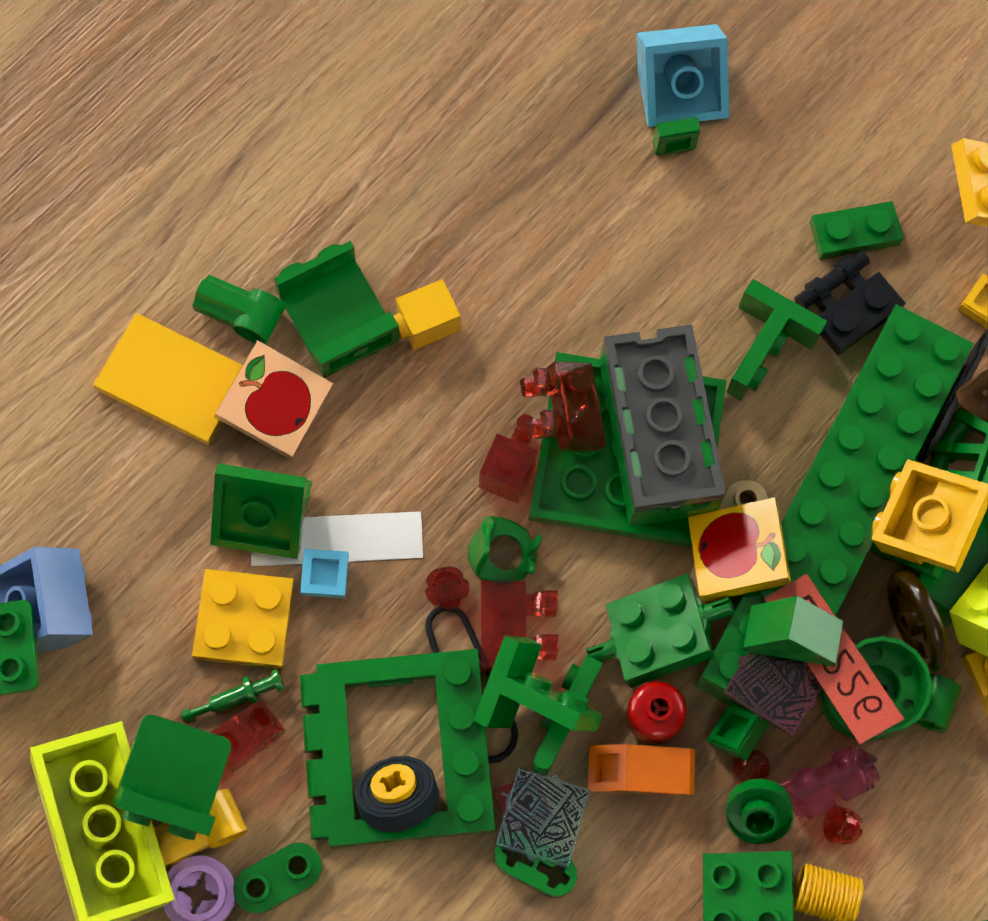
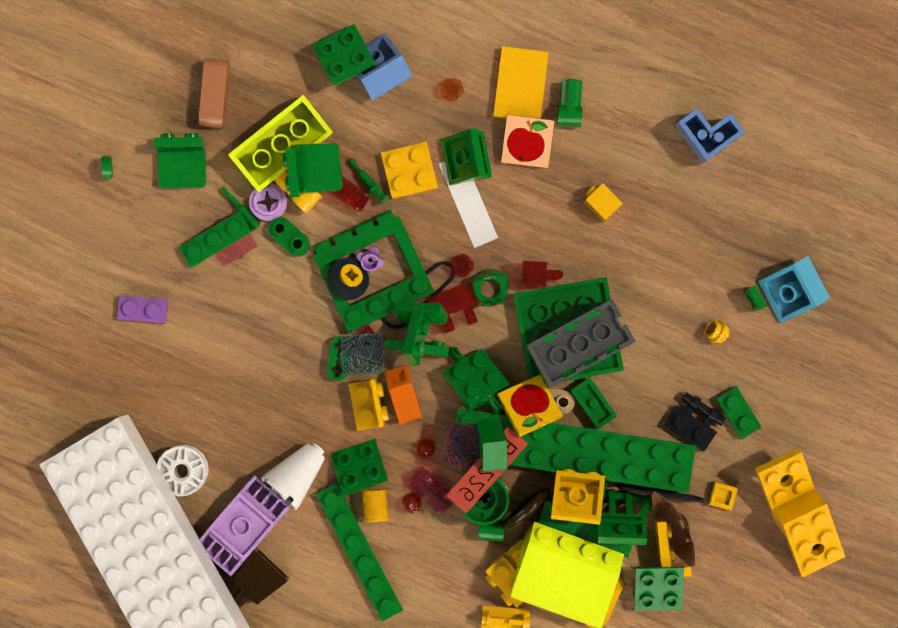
camera: 70 degrees right, 15 degrees up
green panel [274,241,399,378] -> none
medium azure plate [300,549,349,599] -> none
clear red plate [520,361,606,451] -> none
red head [626,681,687,745] -> none
green tile [706,704,770,761] -> none
green plate [725,778,794,845] -> none
green bracket [726,279,827,401] -> none
none -> yellow bracket [348,378,389,431]
none -> medium lavender plate [357,246,384,273]
none -> clear orange plate [440,78,464,101]
none -> green plate [570,377,617,430]
none -> medium blue brick [675,108,745,164]
none -> yellow plate [704,320,729,344]

